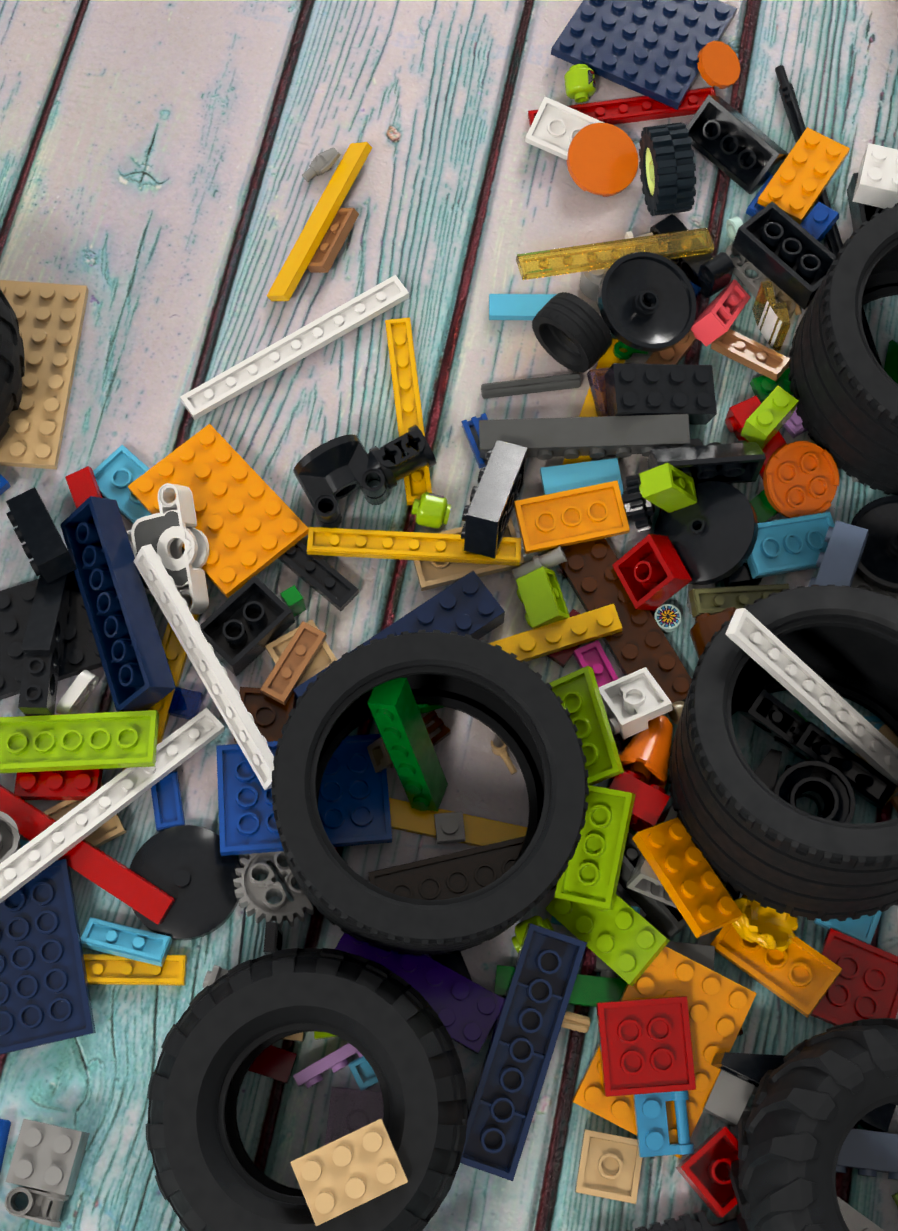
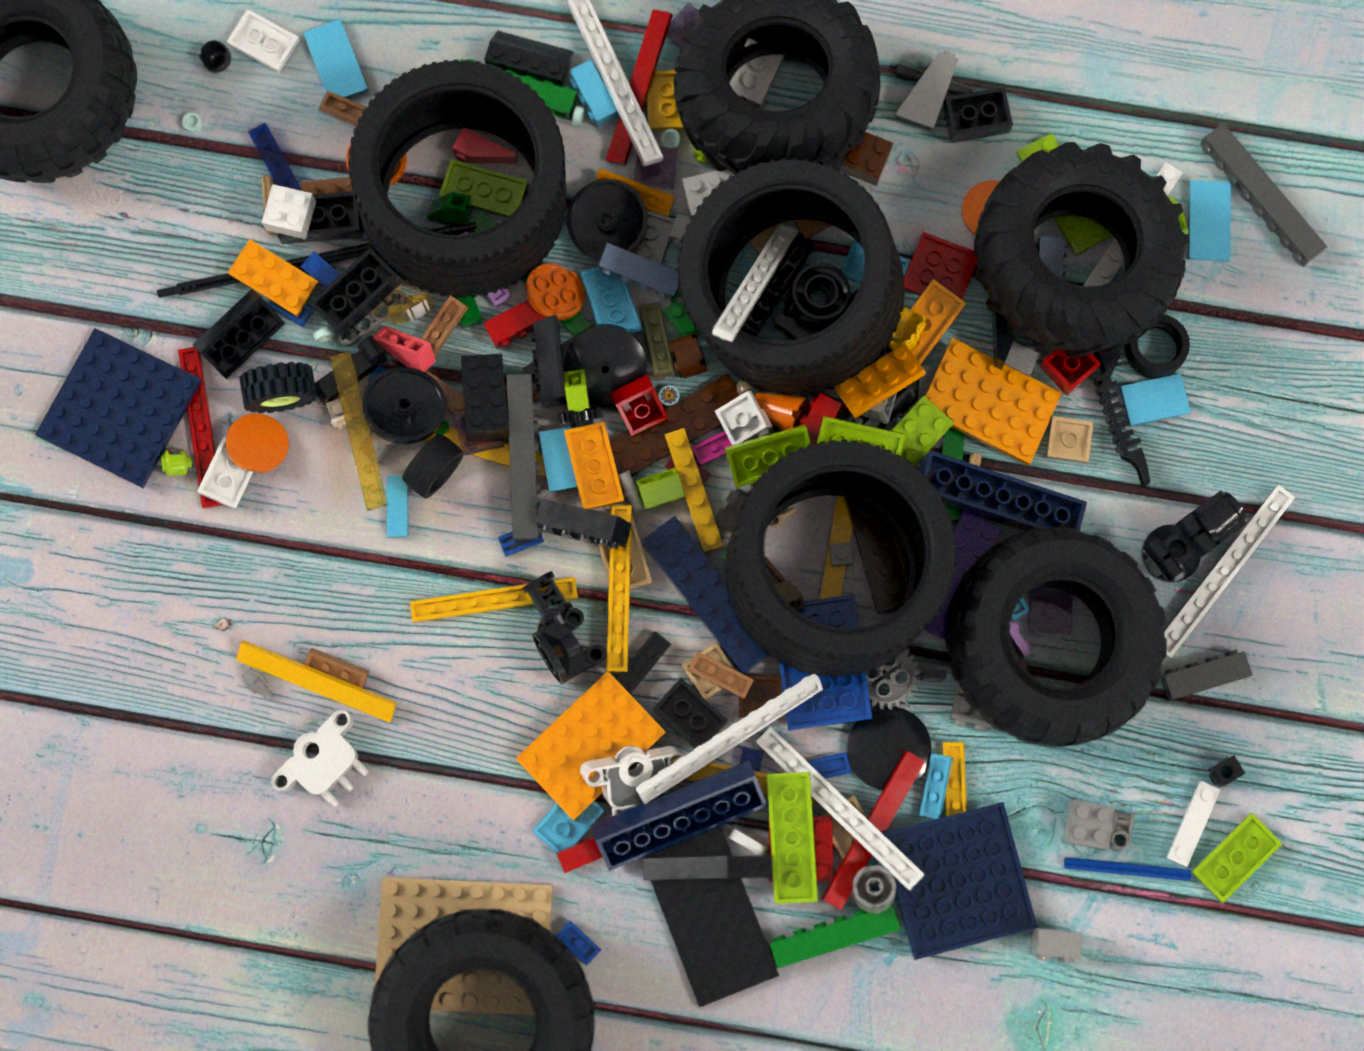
camera: 90 degrees left, 10 degrees up
black brick [6,487,77,584] -> none
white plate [180,275,409,420] -> none
green piece [280,585,306,617] -> none
tan plate [290,1118,408,1226] -> none
green brick [368,677,448,811] -> none
lime head [411,492,451,529] -> none
dark grey axle [481,373,581,399] -> none
red plate [596,996,696,1097] -> none
dark azure plate [633,1090,694,1157] -> none
orange tile [697,41,740,89] -> none
lime brick [741,386,799,449] -> none
none -> white piece [271,710,369,807]

